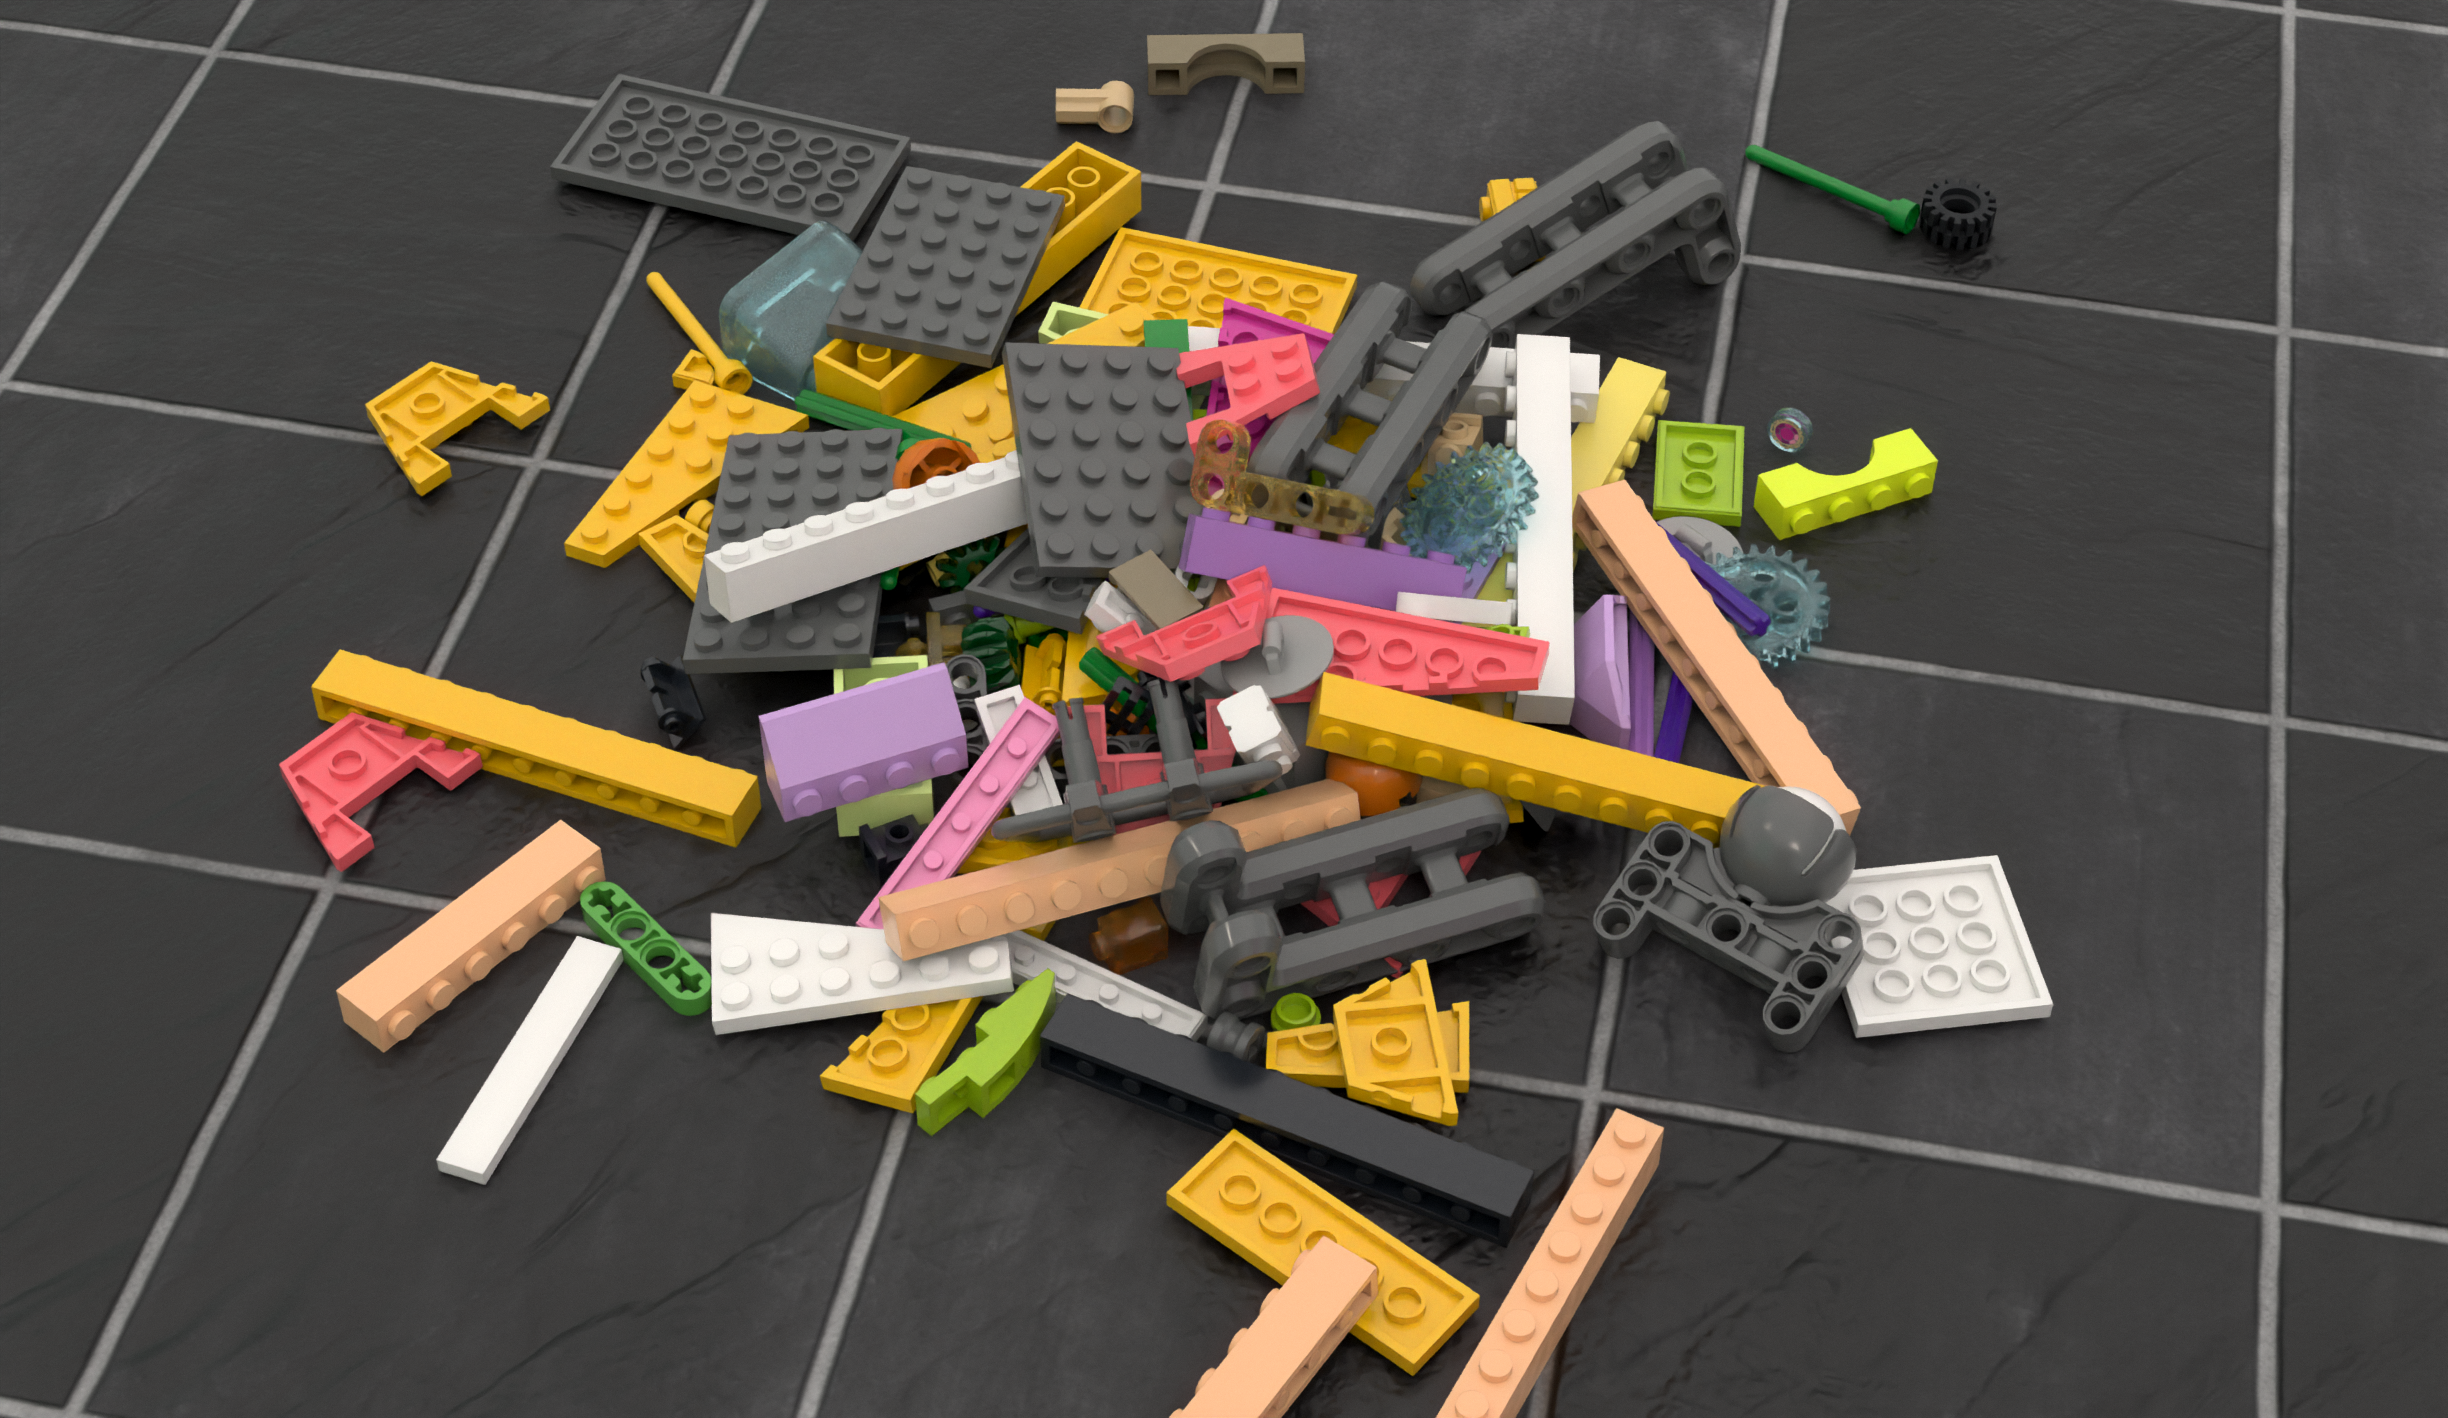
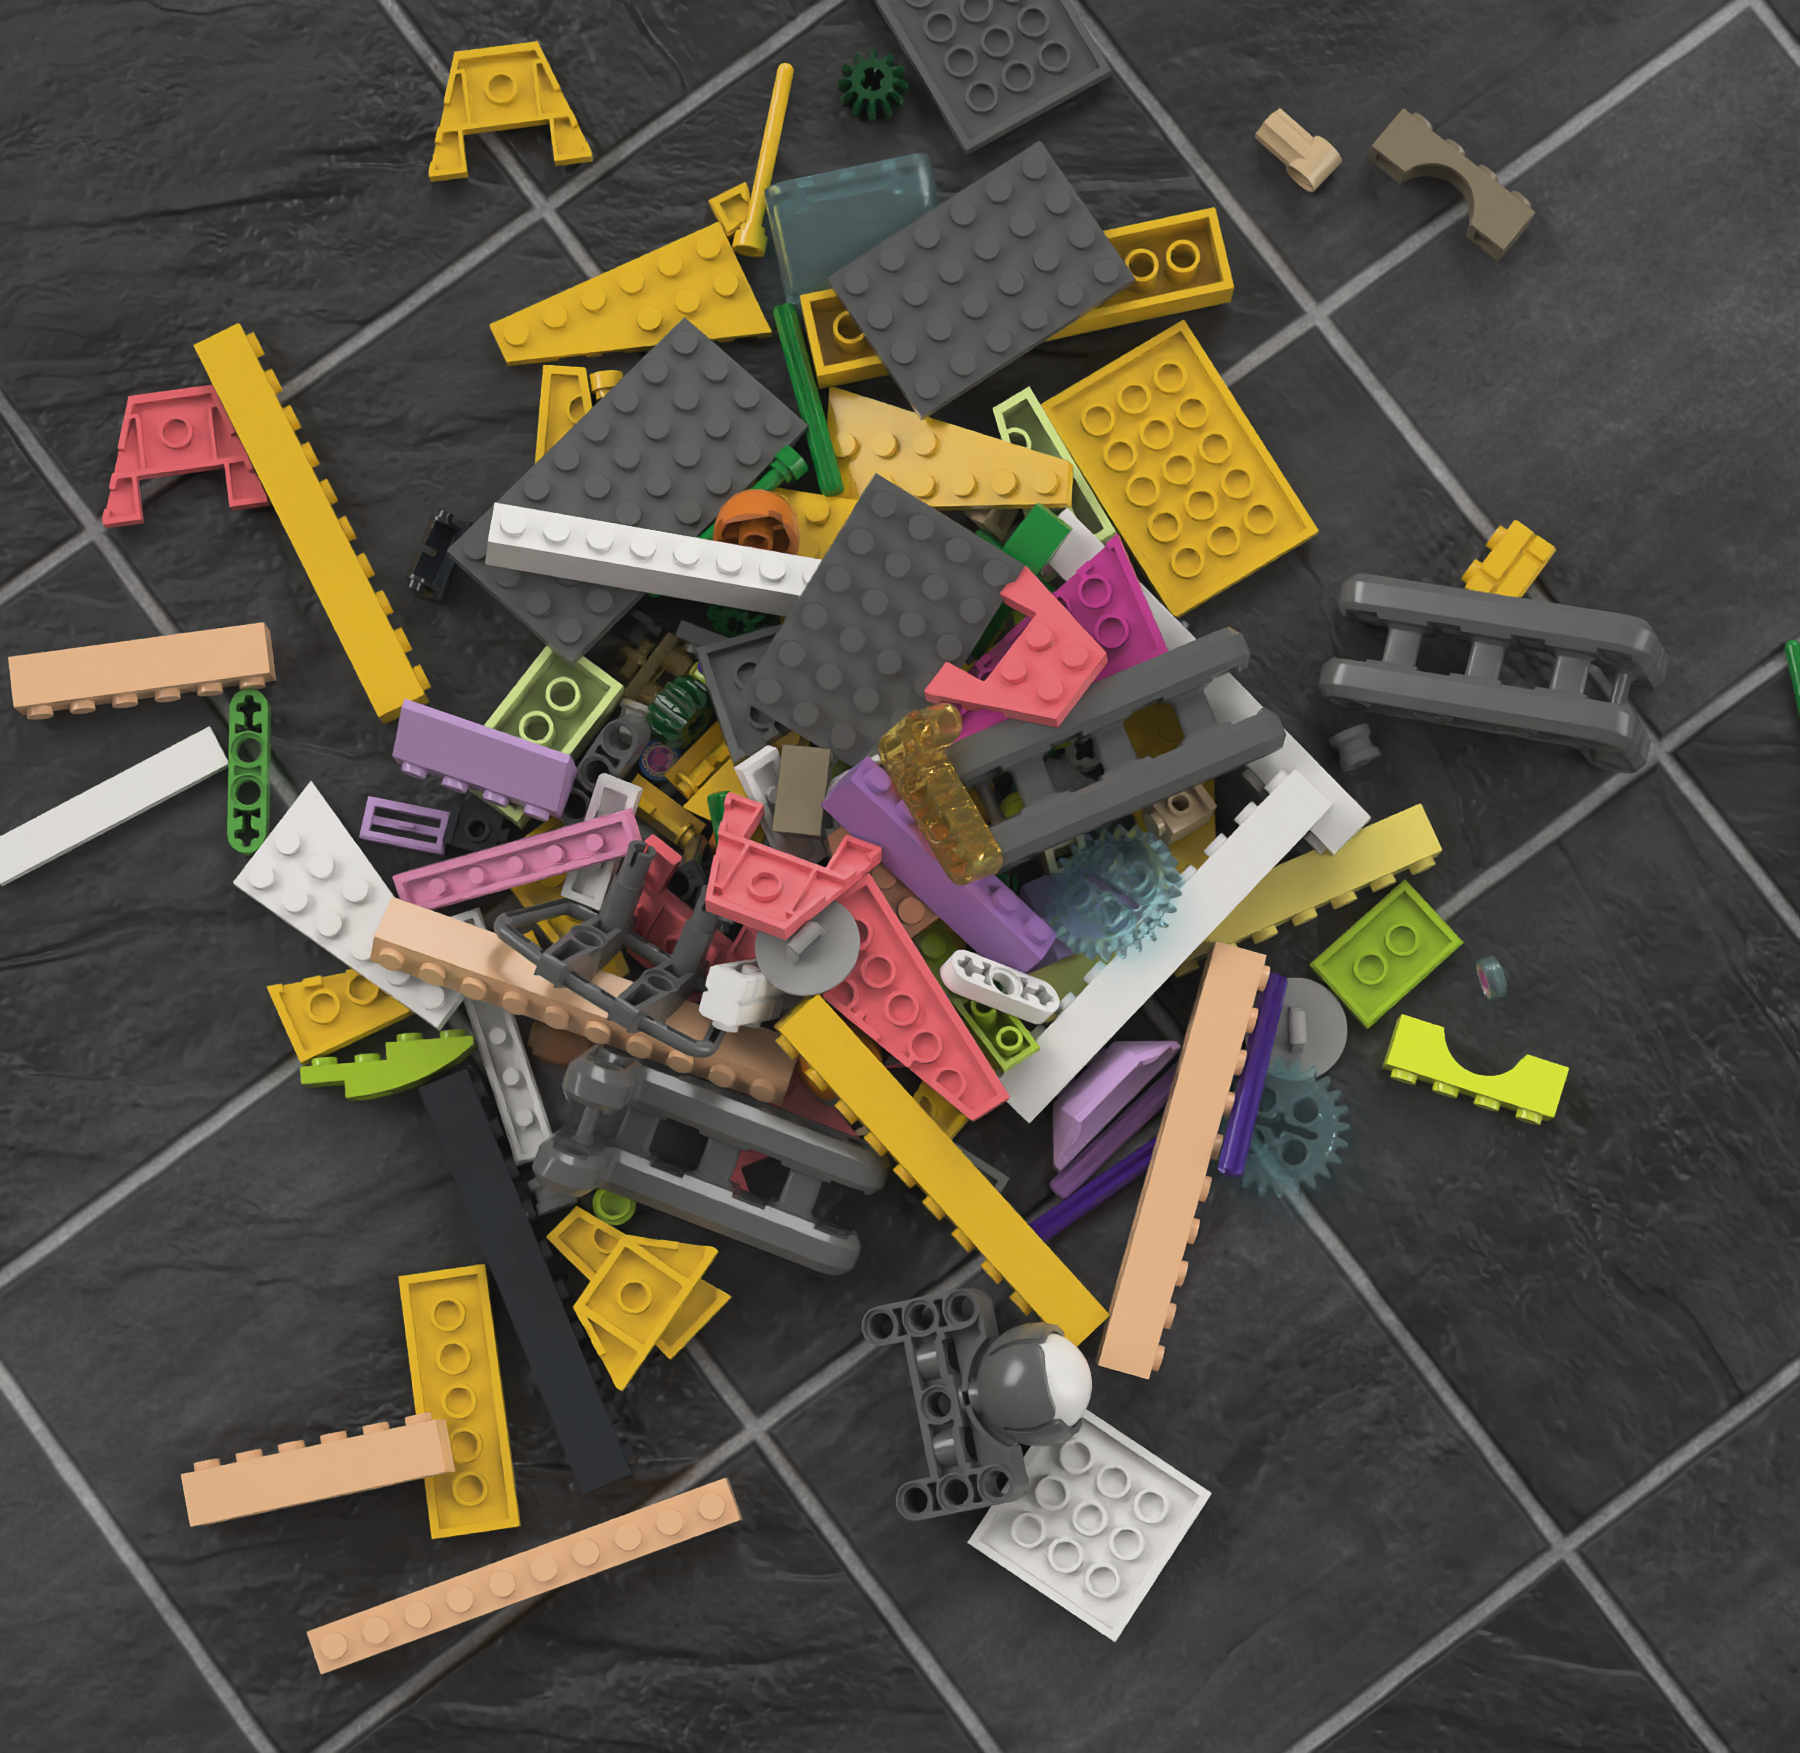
camera: 45 degrees right, 35 degrees up
none -> lavender tile [359,796,450,857]
none -> dark green gear [837,48,908,123]

